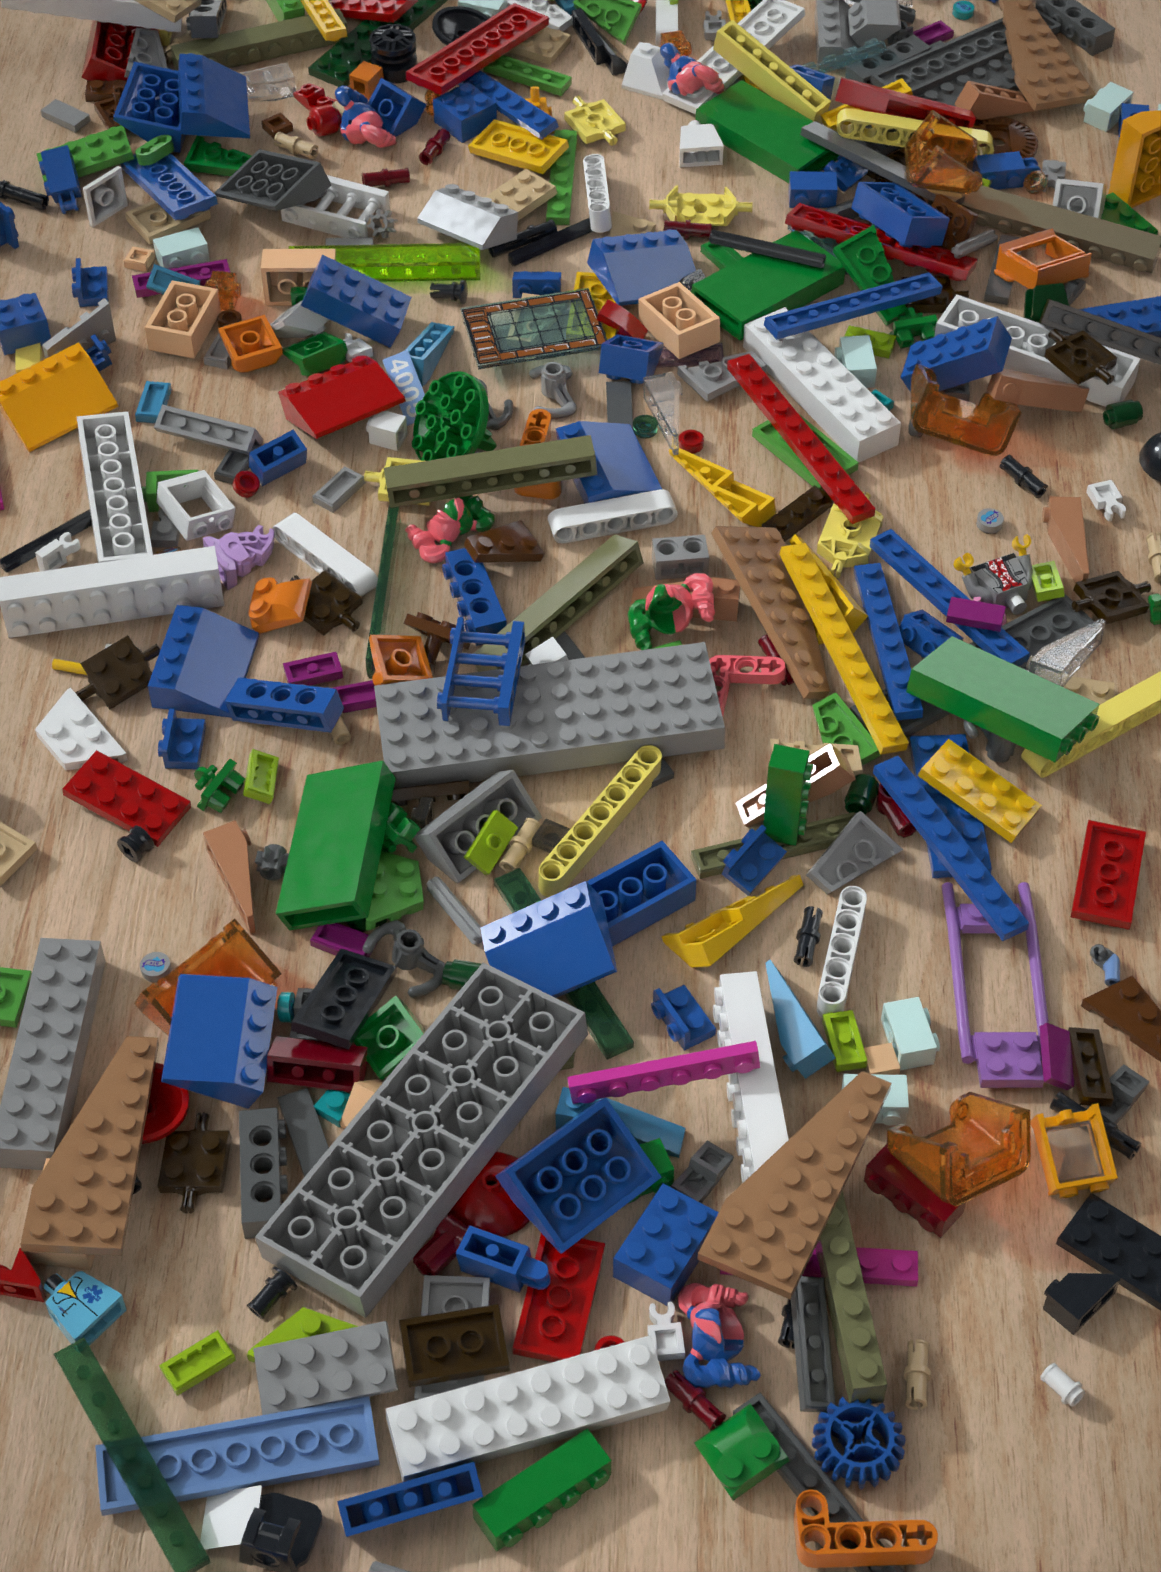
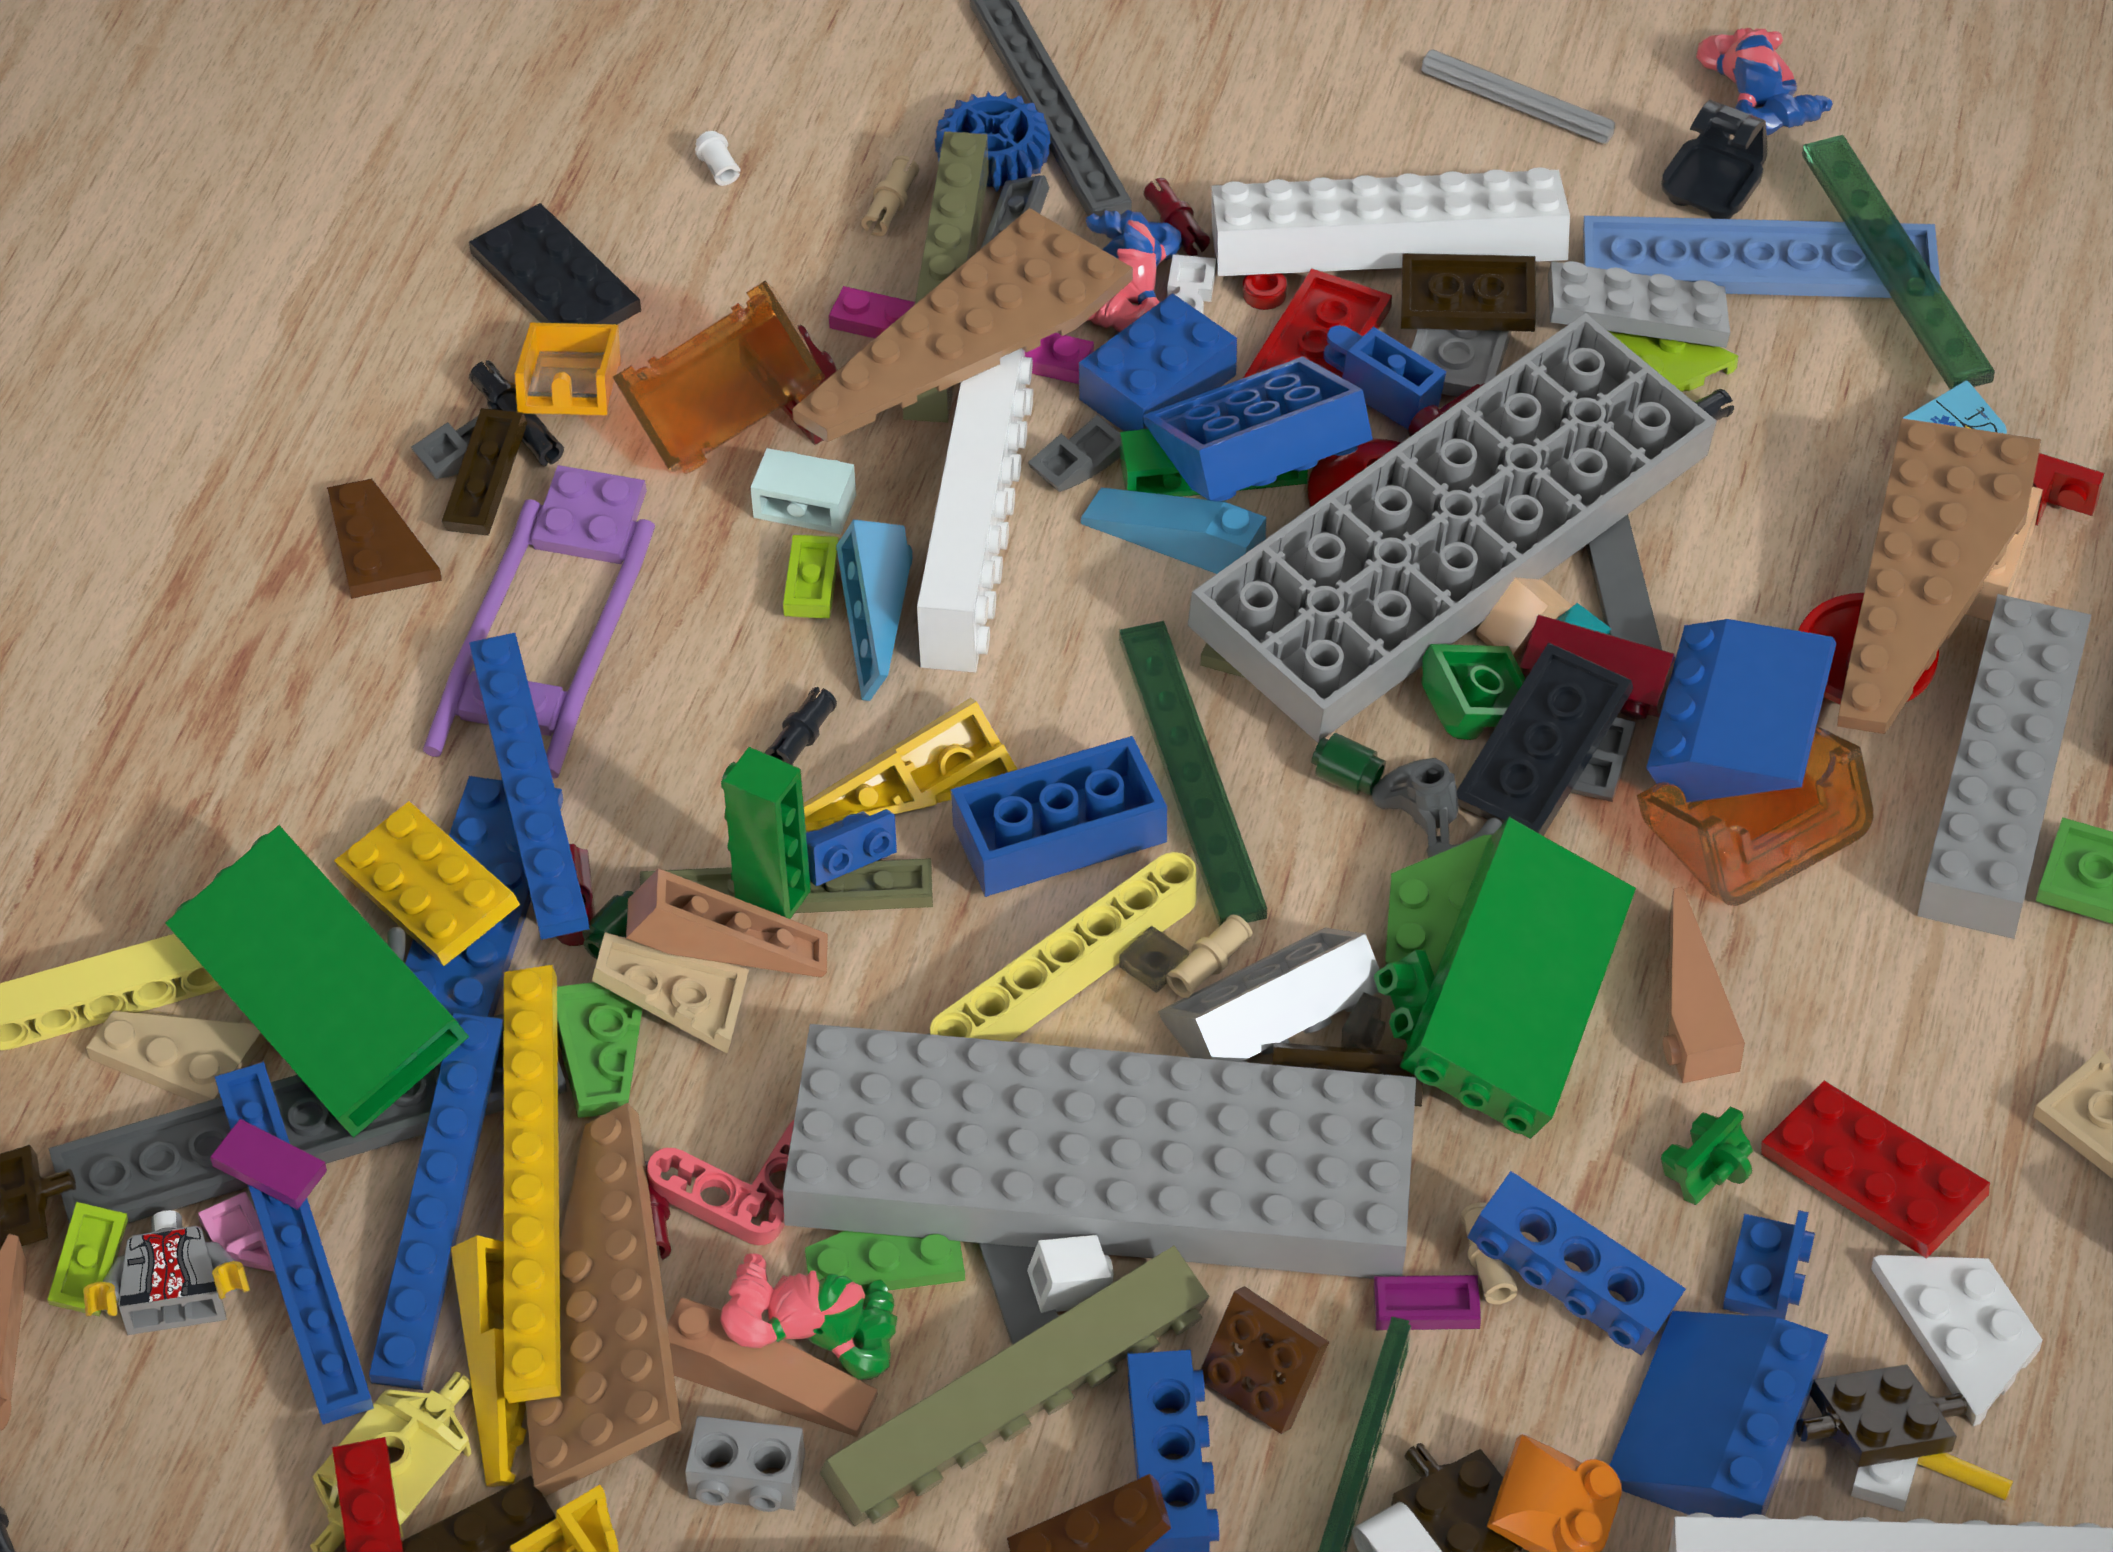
camera: 165 degrees left, 0 degrees up
black wheel [117,825,154,862] -> none
light grey tile [140,952,172,982] -> none
dark brown plate [157,1112,232,1214] -> none
lime plate [159,1330,236,1396] -> none
white sticker [199,1485,262,1550] -> none
dark grey brick [239,1107,288,1239] -> none
lime plate [243,749,279,804] -> none
dark grey gear [255,844,289,881] -> none
teal tile [277,992,296,1023] -> none
magenta plate [283,651,343,686] -> none
blue brick [337,1462,483,1537] -> none
orange slope [369,635,433,685] -> none
light grey axle [427,877,483,945] -> none
blue fence [437,617,525,726] -> none
lime plate [463,810,518,875] -> none
green brick [472,1428,612,1551] -> none
blue slope [480,881,618,998] -> none
dark pink plate [567,1041,760,1104] -> none
blue bracket [651,985,716,1051] -> none
green slope [694,1404,790,1501] -> none
orange beam [794,1489,938,1568] -> none
light grey wing [806,811,903,895] -> none
white beam [817,886,867,1018] -> none
light nougat tile [864,1043,901,1075] -> none
light aqua brick [881,997,940,1070] -> none
blue bracket [899,609,964,658] -> none
light grey tile [976,508,1004,533] -> none
clear slope [1026,619,1106,687] -> none
magenta tile [1039,1023,1074,1091] -> none
black slope [1043,1273,1121,1335] -> none
red plate [1070,820,1146,930] -> none
arm [1090,944,1120,986] -> none

